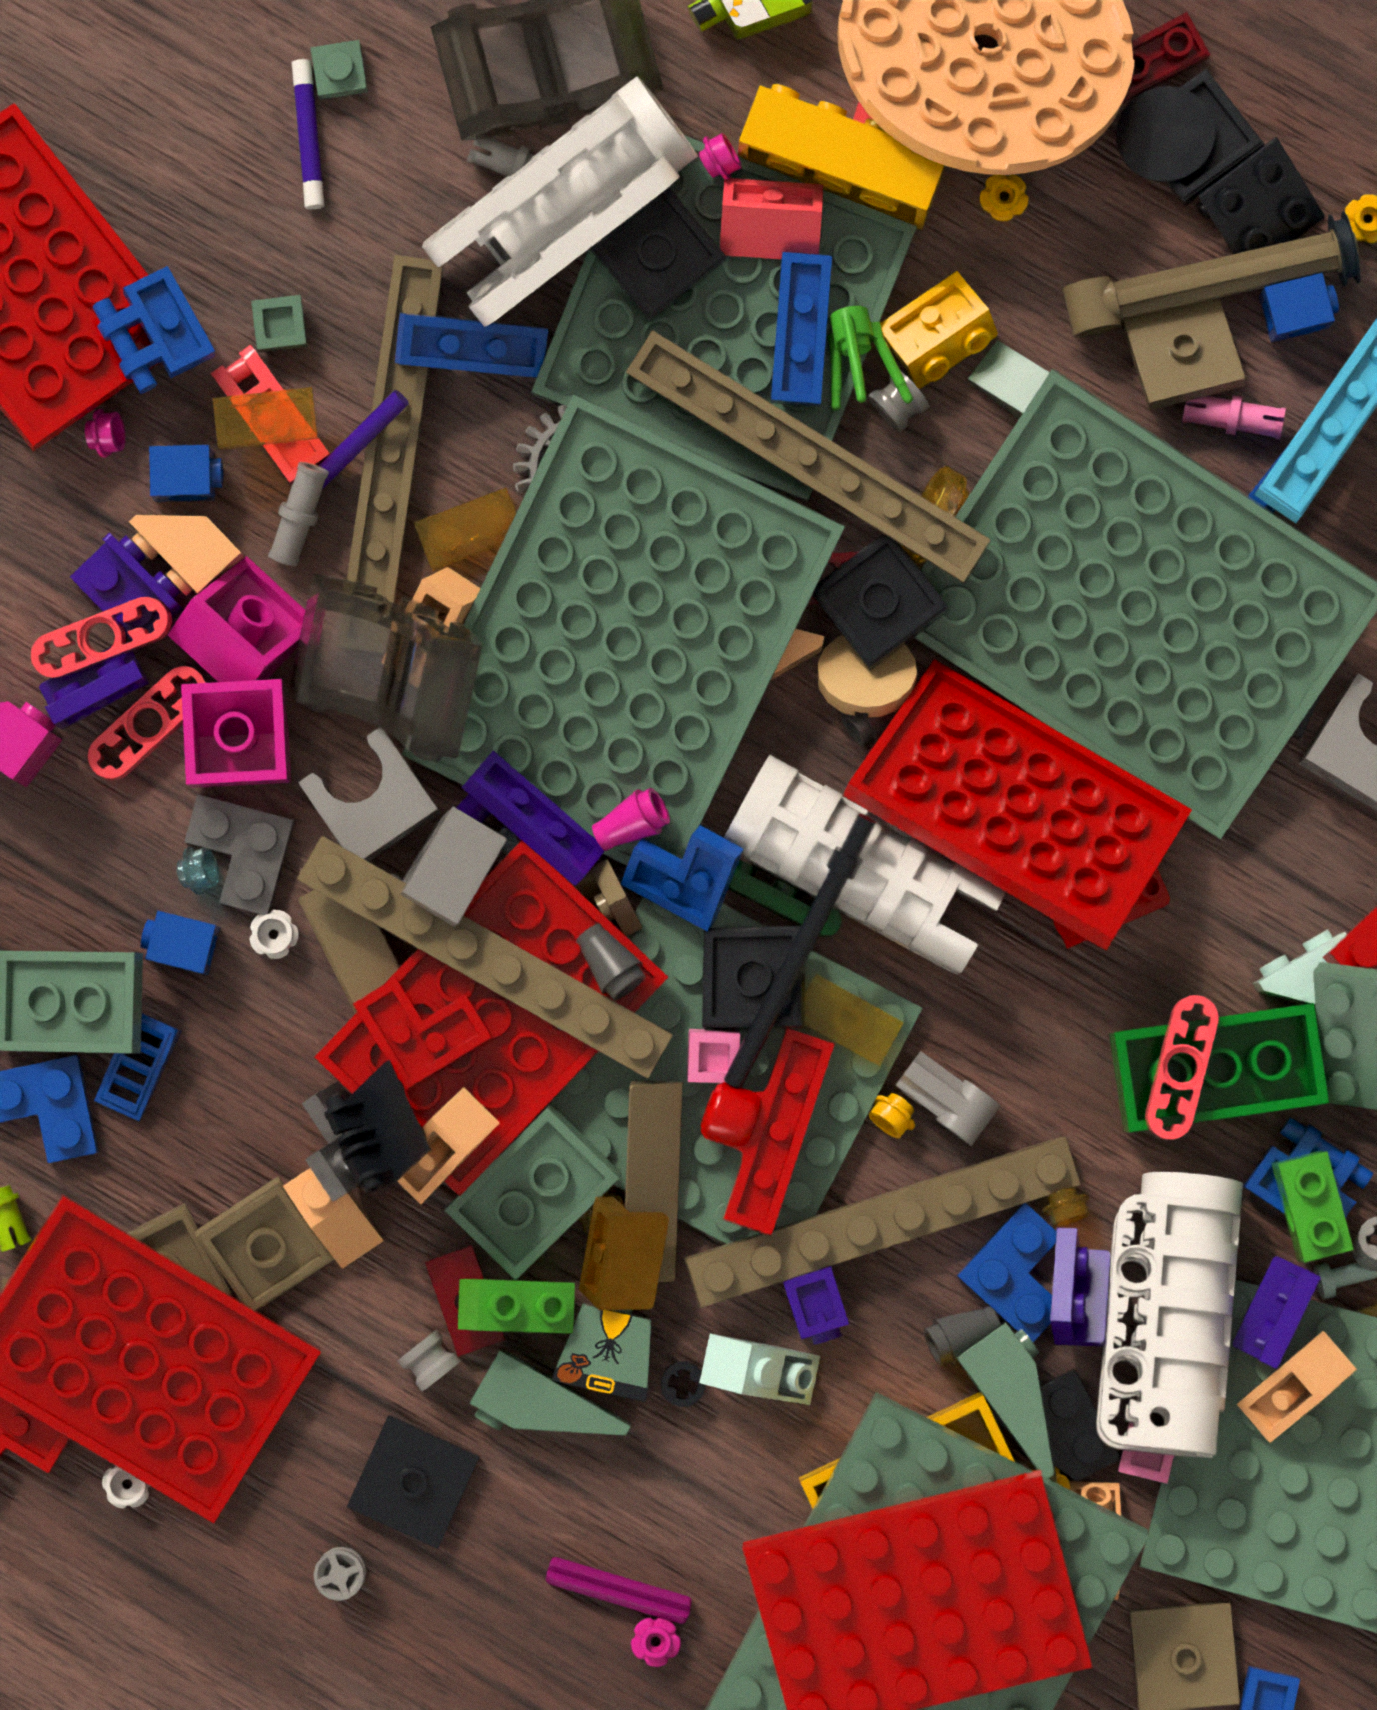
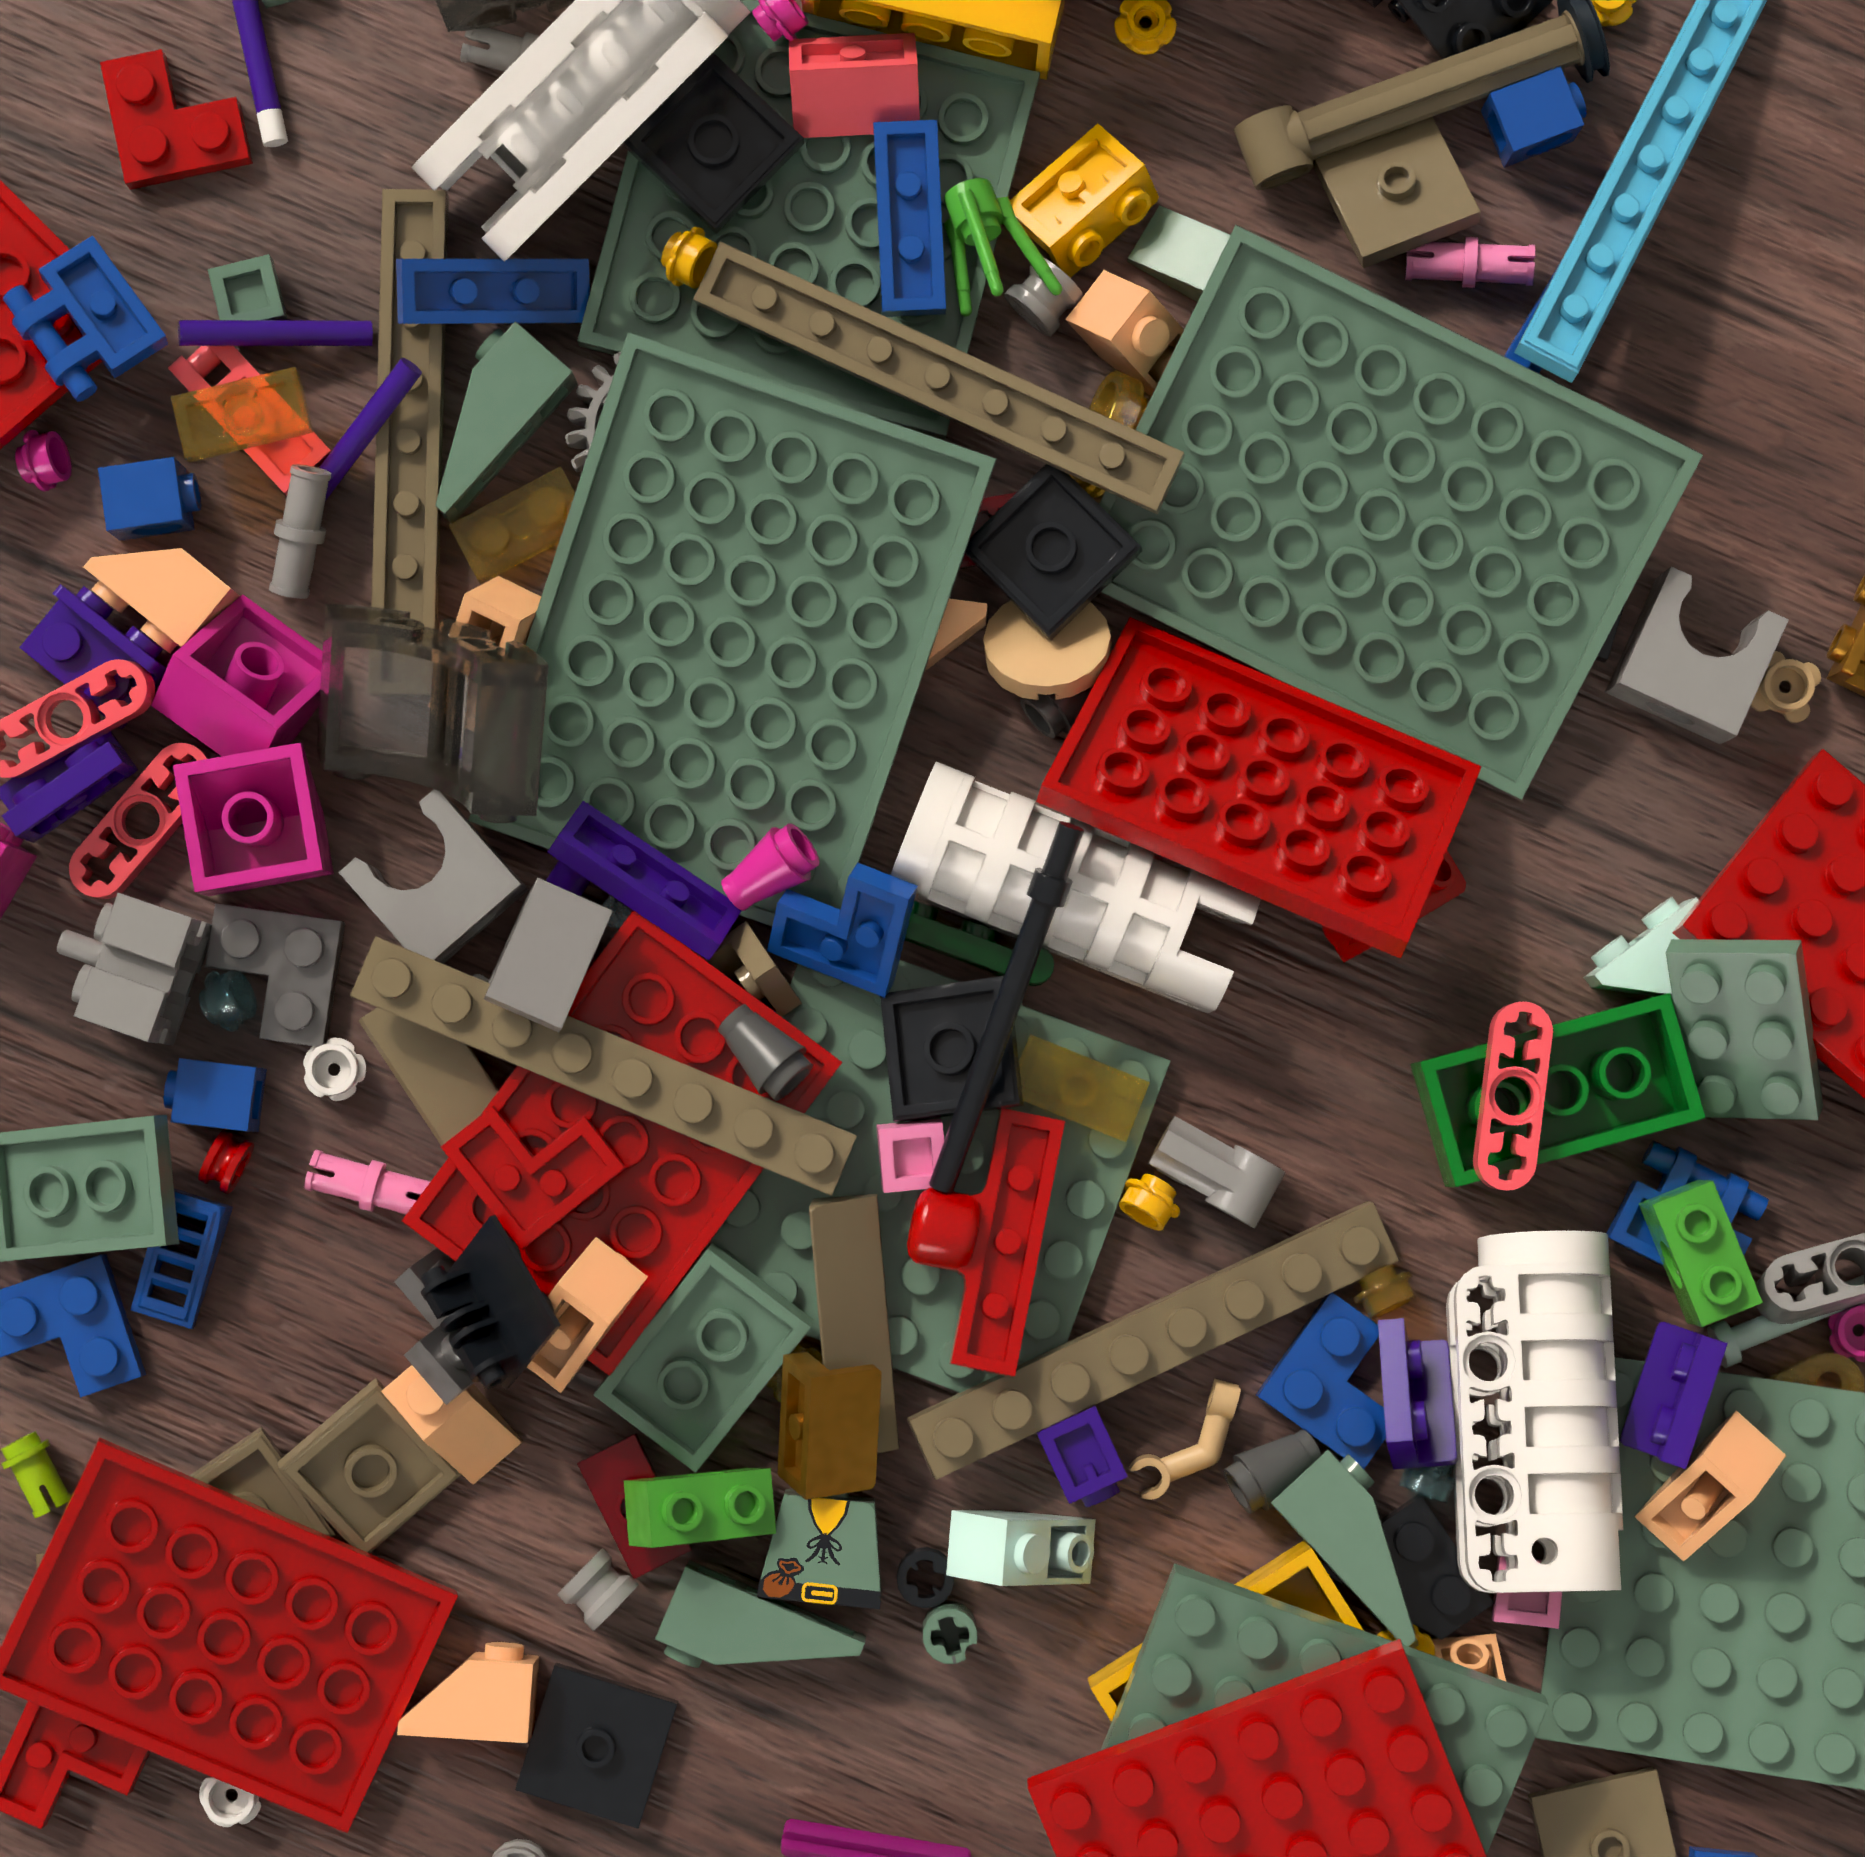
camera: 10 degrees left, 0 degrees up
none -> light grey brick [57,893,212,1046]
none -> red plate [100,49,253,190]
none -> dark purple bar [178,320,373,346]
none -> red bush [198,1129,254,1194]
none -> bright pink pin [304,1150,431,1215]
none -> light nougat slope [397,1642,539,1743]
none -> sand green slope [435,322,578,525]
none -> yellow plate [661,226,718,289]
none -> sand green piece [923,1601,977,1664]
none -> light nougat slope [1065,270,1184,397]
none -> tan arm [1129,1378,1241,1500]
none -> clear light blue plate [1398,1465,1456,1504]

